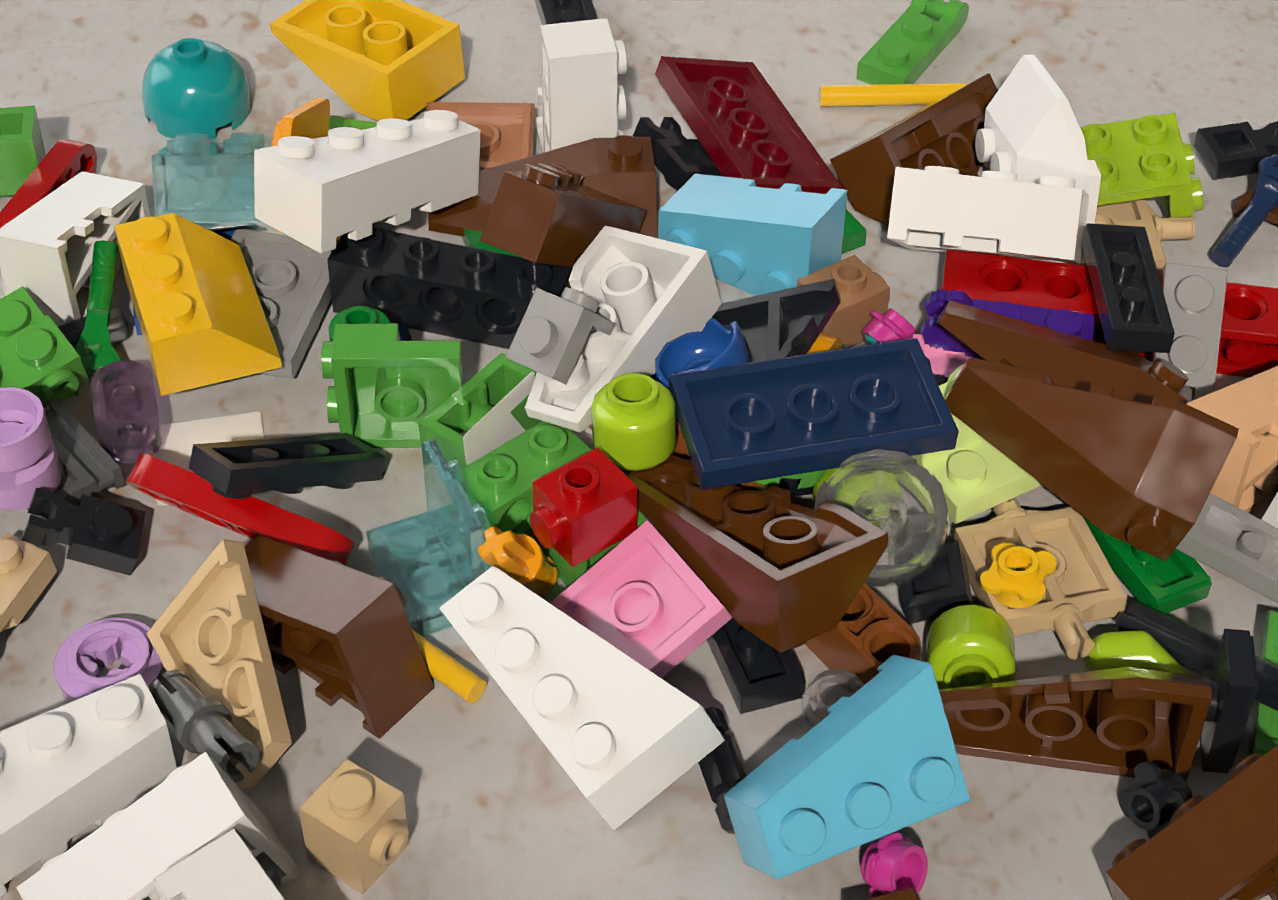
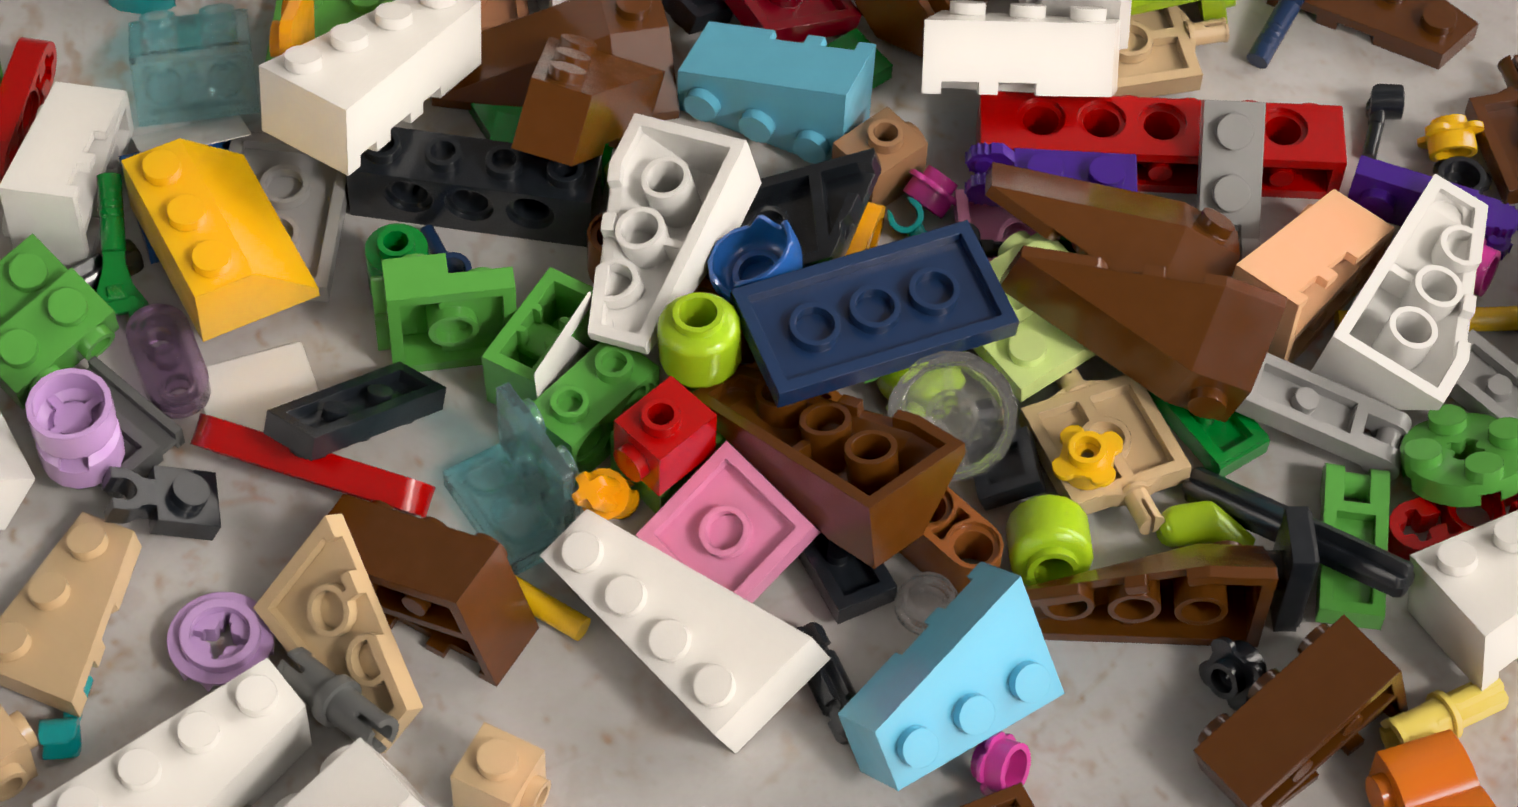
camera: 10 degrees left, 10 degrees up
light grey bracket [505,287,615,385] -> none
black plate [1082,223,1175,354] -> none

